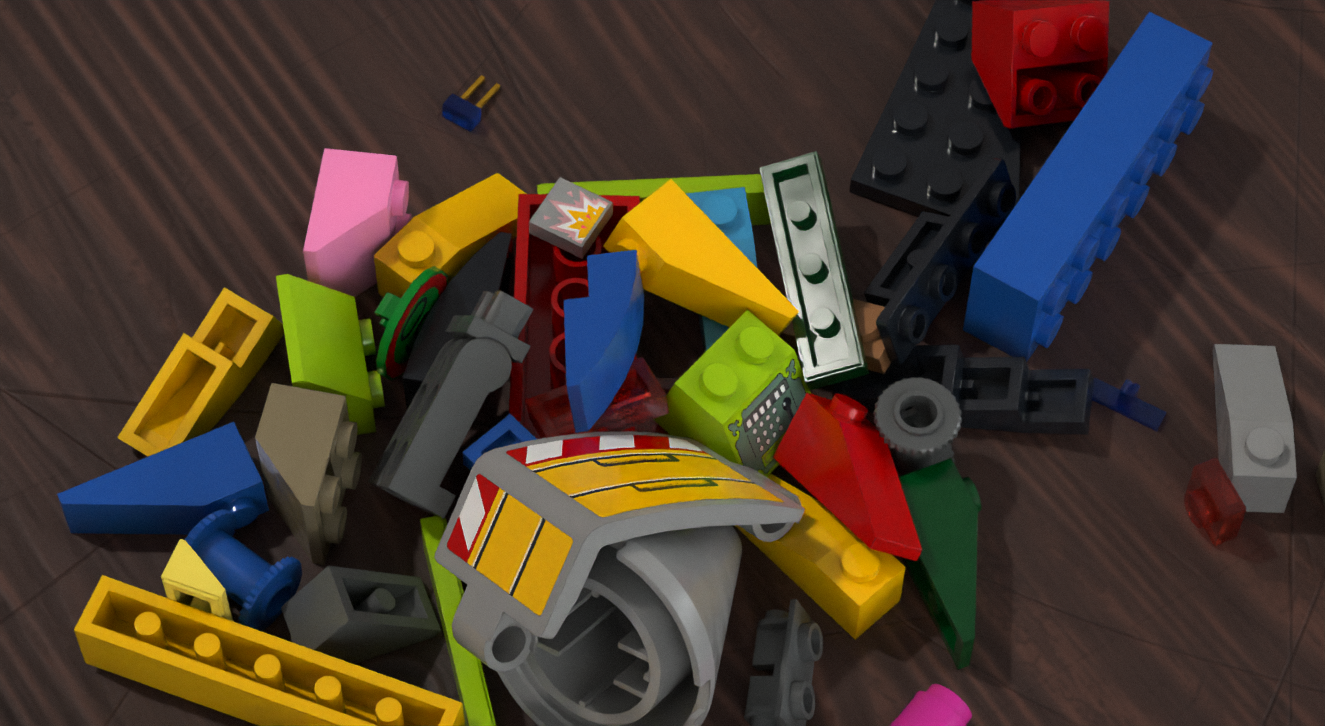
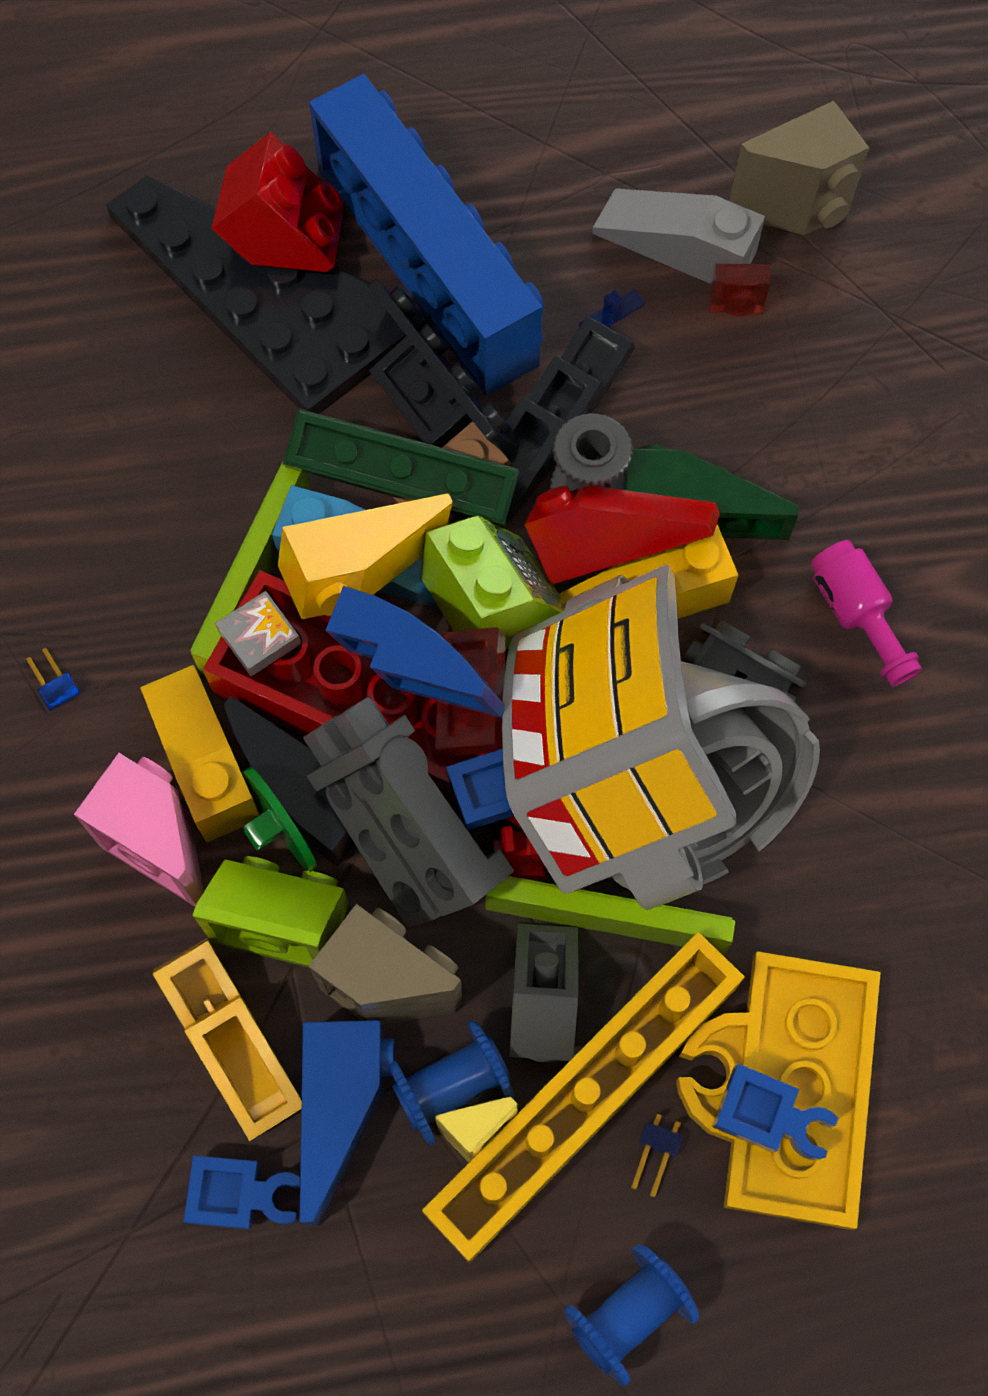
camera: 65 degrees left, 10 degrees up
none -> blue plate [183,1155,300,1230]

